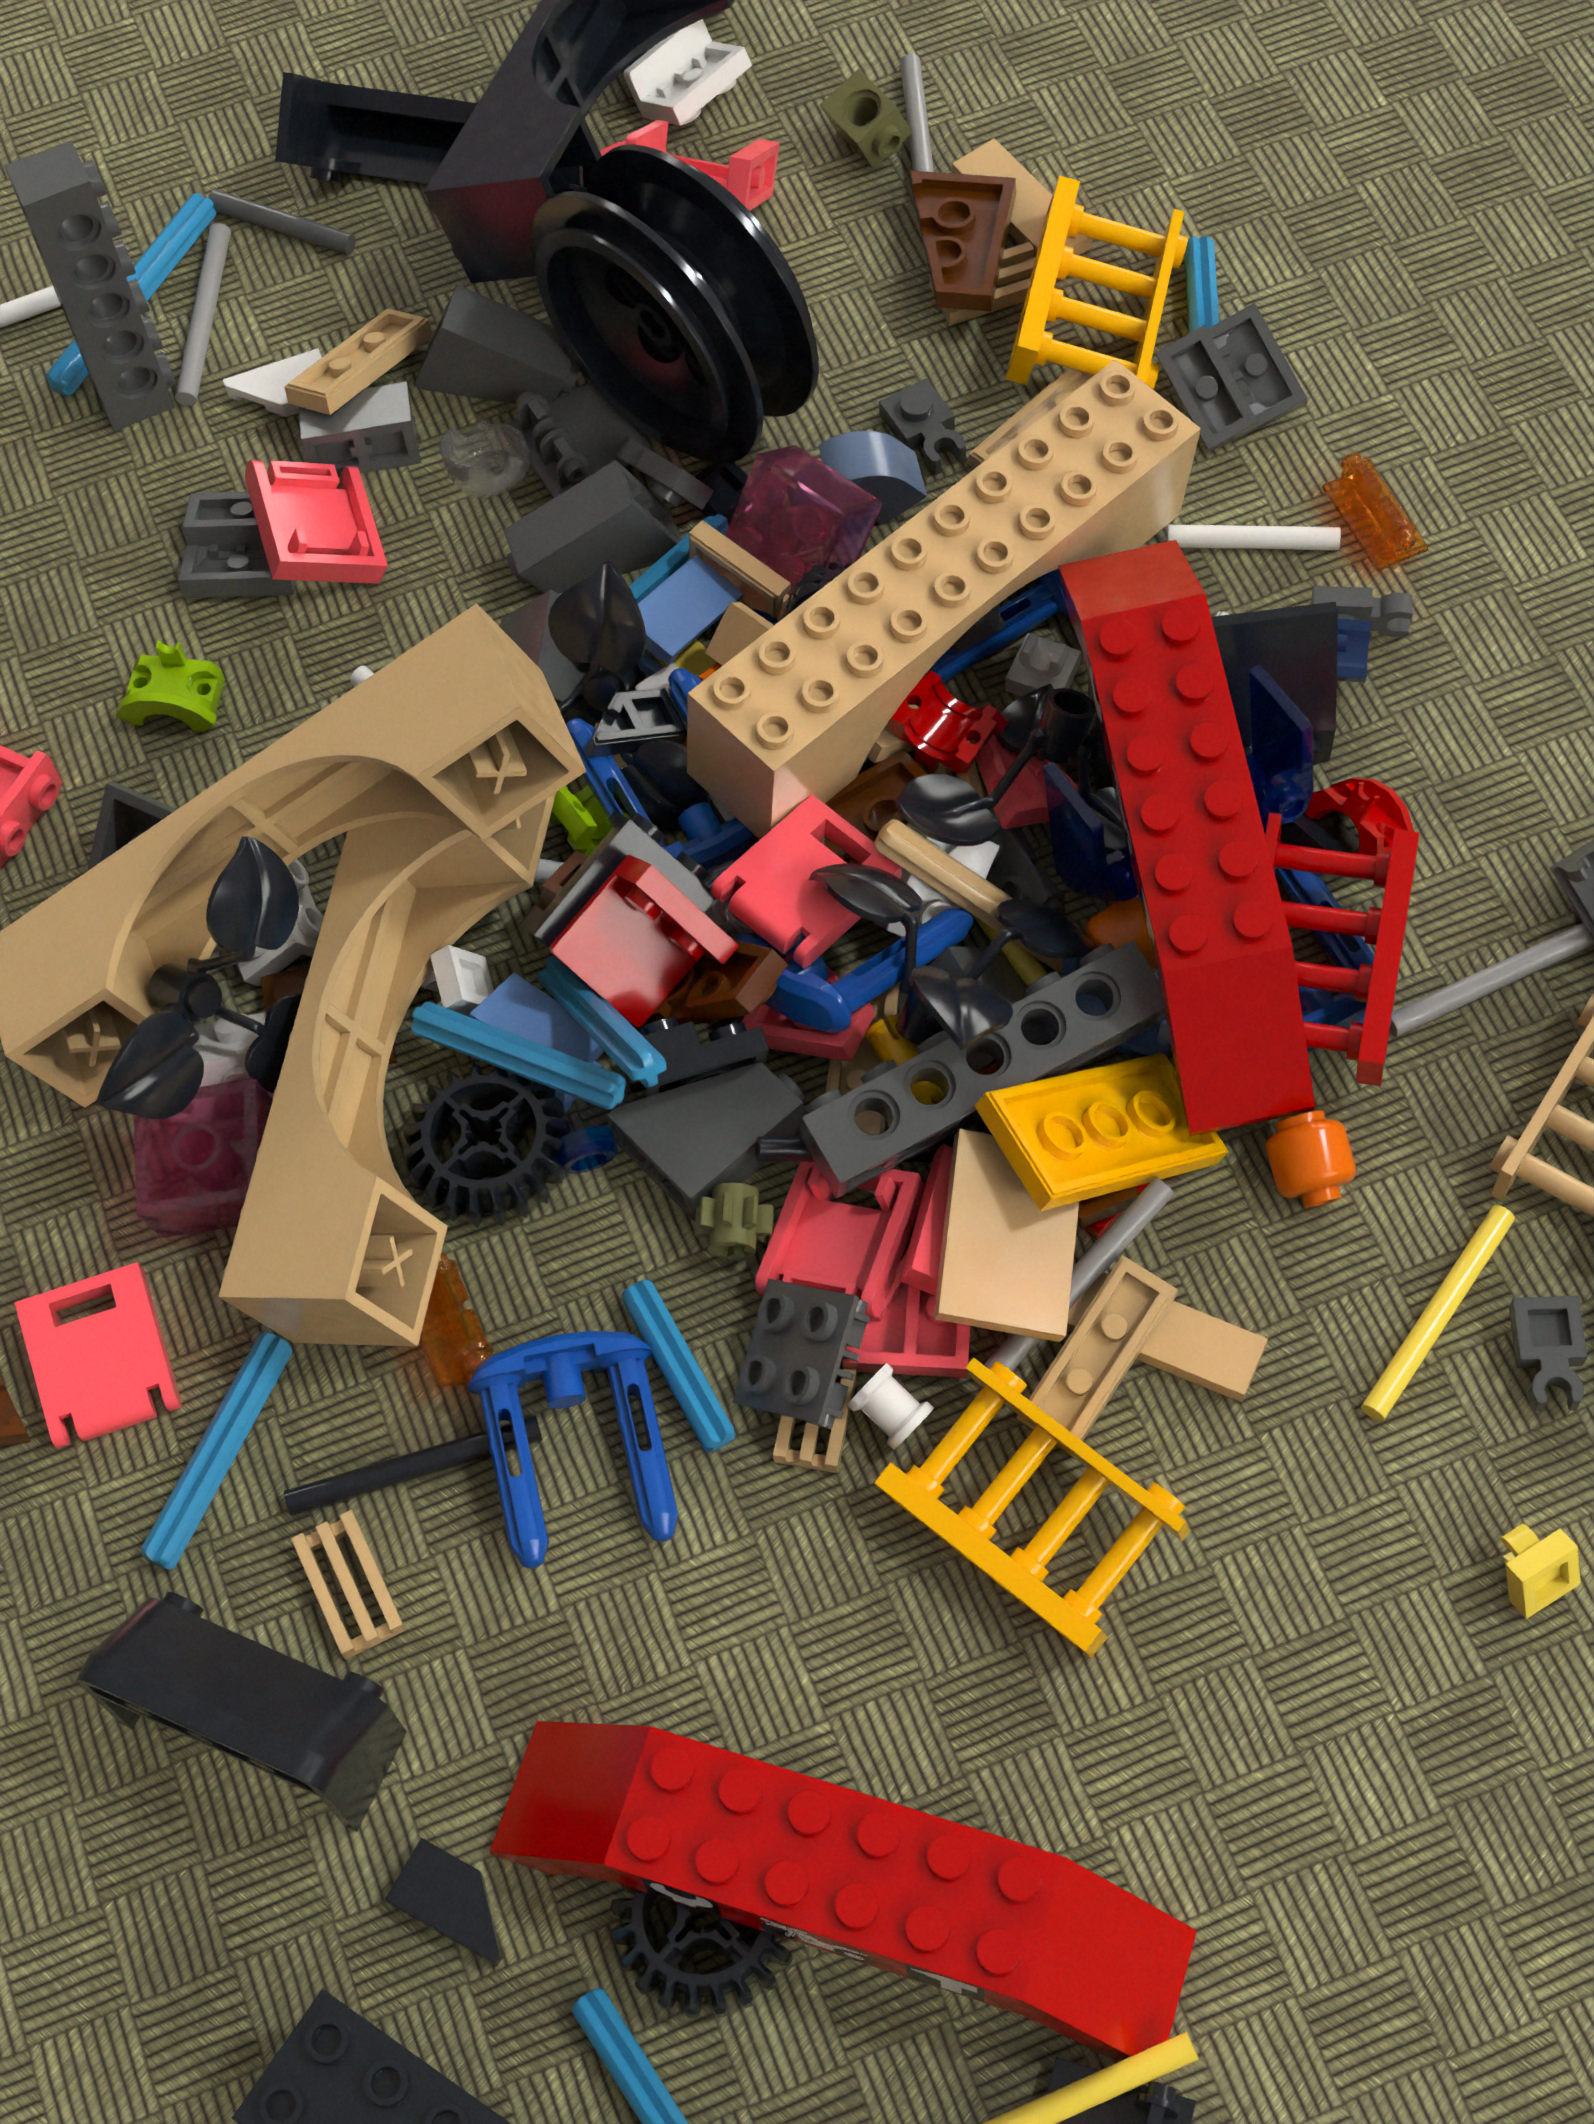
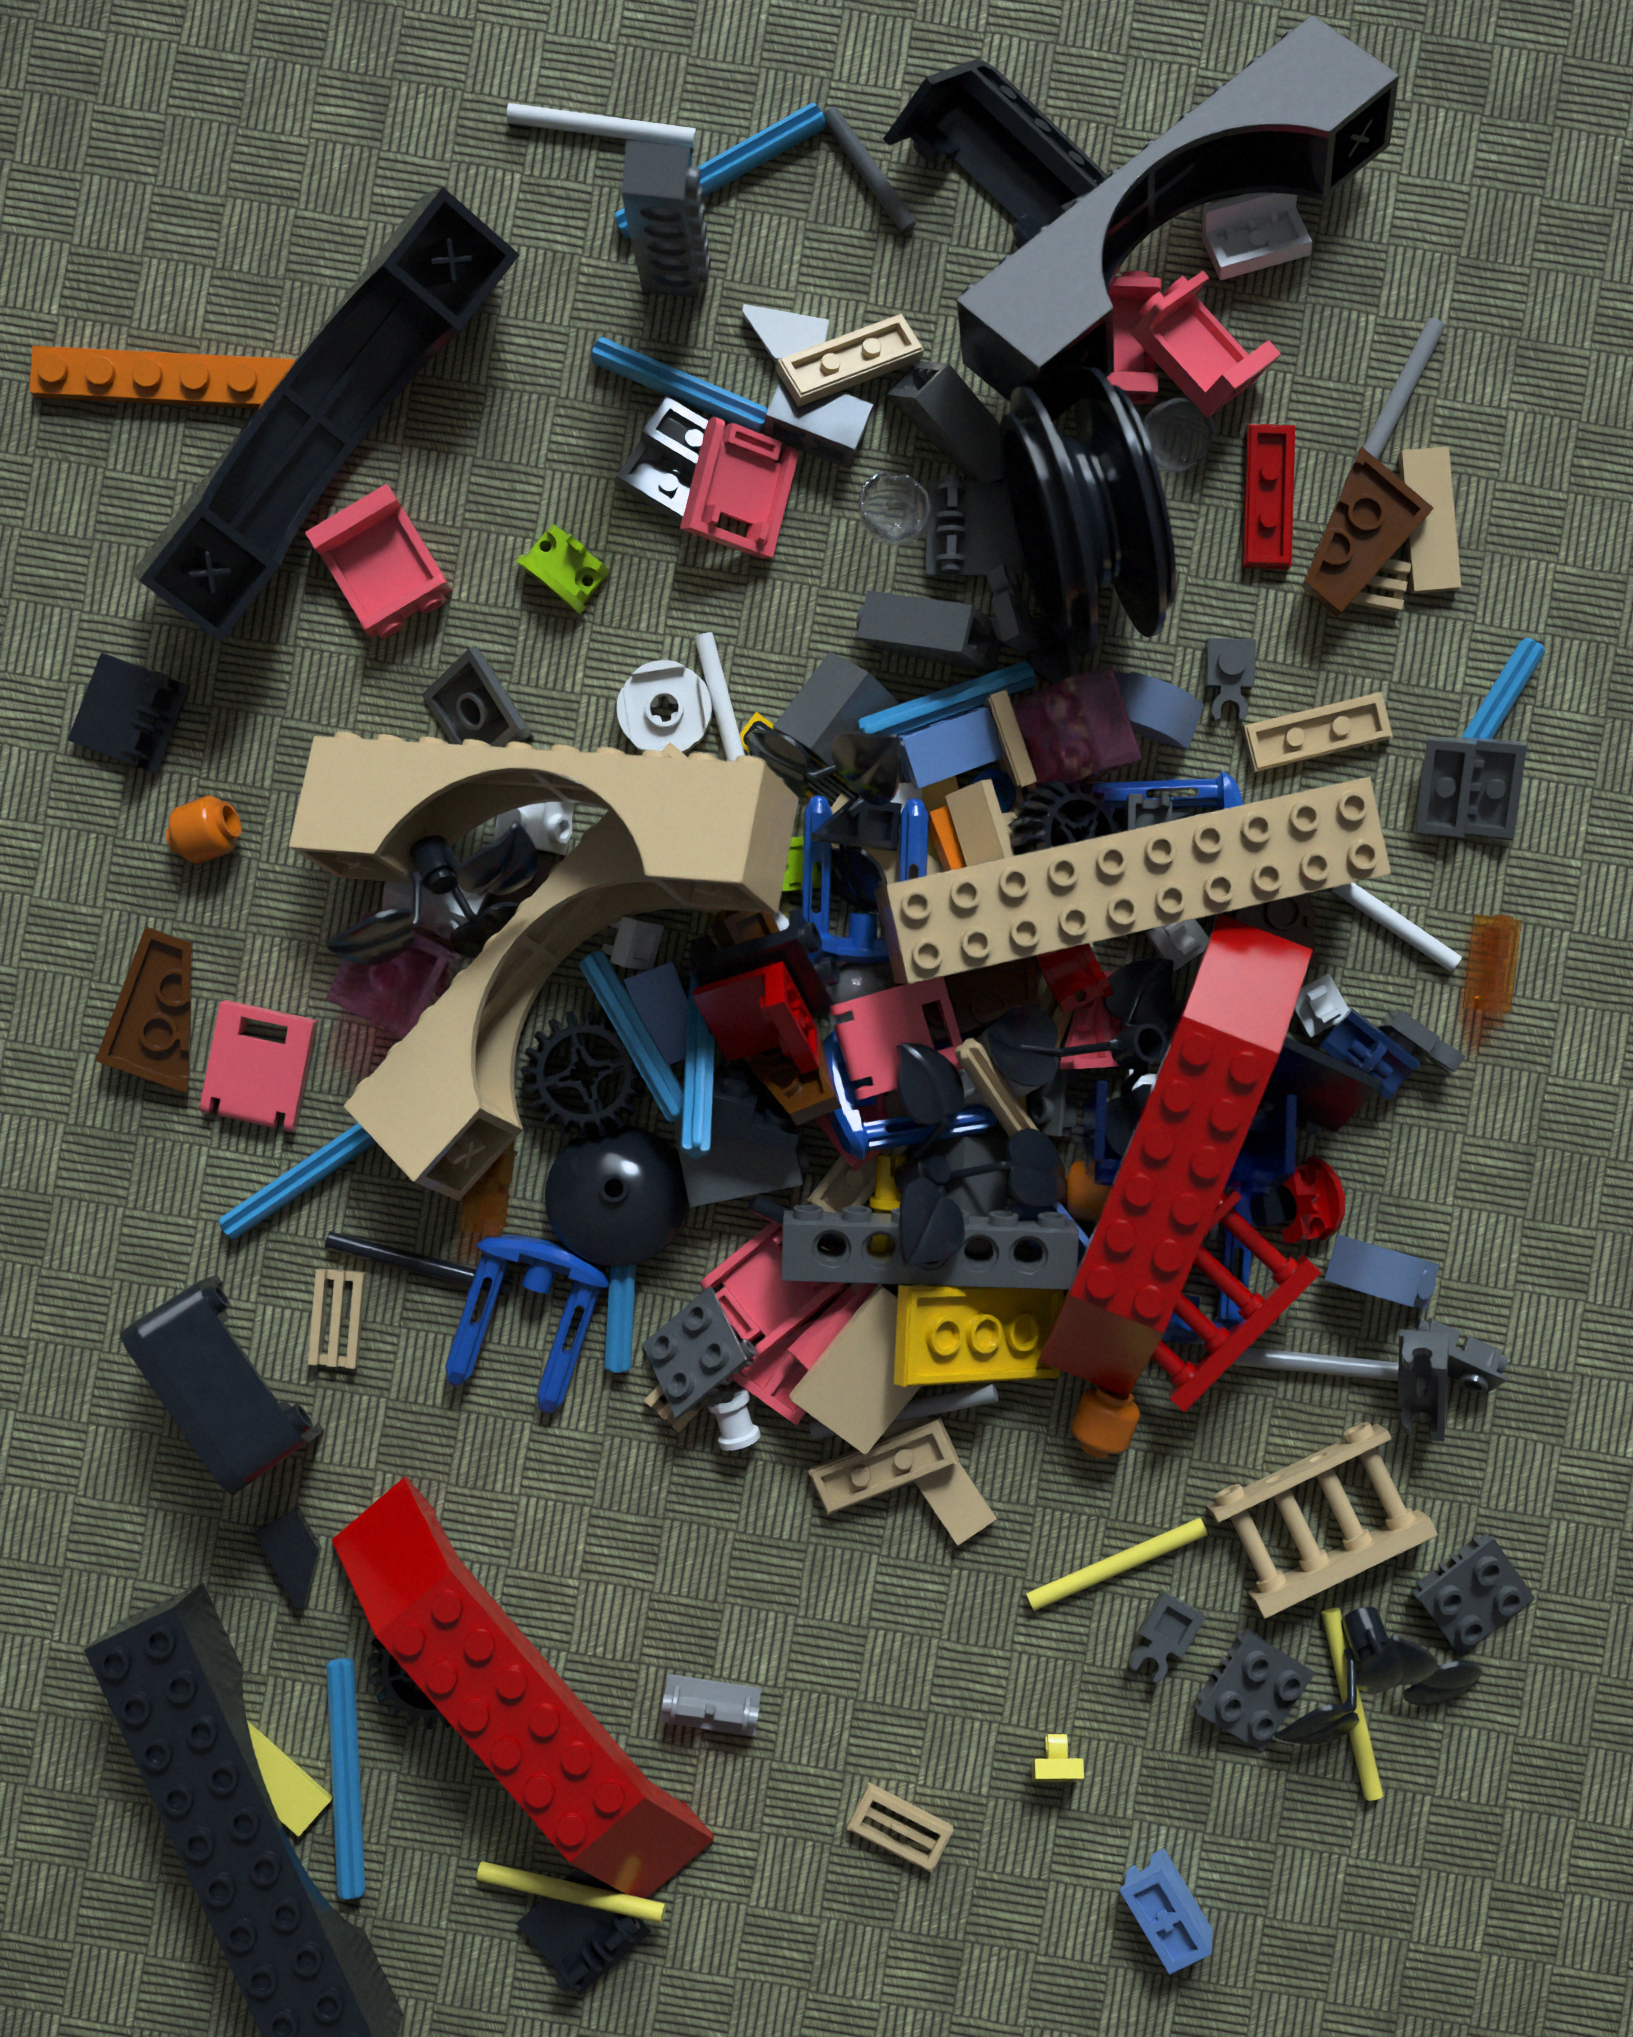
camera: 20 degrees right, 25 degrees up
light grey bar [175,223,231,406] -> none
clear blue tile [554,1126,618,1174] -> none
olive gear [694,1182,774,1259] -> none
olive brick [820,69,912,169] -> none
yellow fence [874,1357,1190,1659] -> none
yellow fence [1005,175,1188,389] -> none
none -> black dish [545,1125,688,1267]
none -> dark azure axle [591,337,768,433]
none -> light grey hinge [660,1674,762,1737]
none -> tan tile [847,1782,954,1873]
none -> red tile [1242,424,1296,570]
none -> sand blue brick [1324,1234,1440,1310]

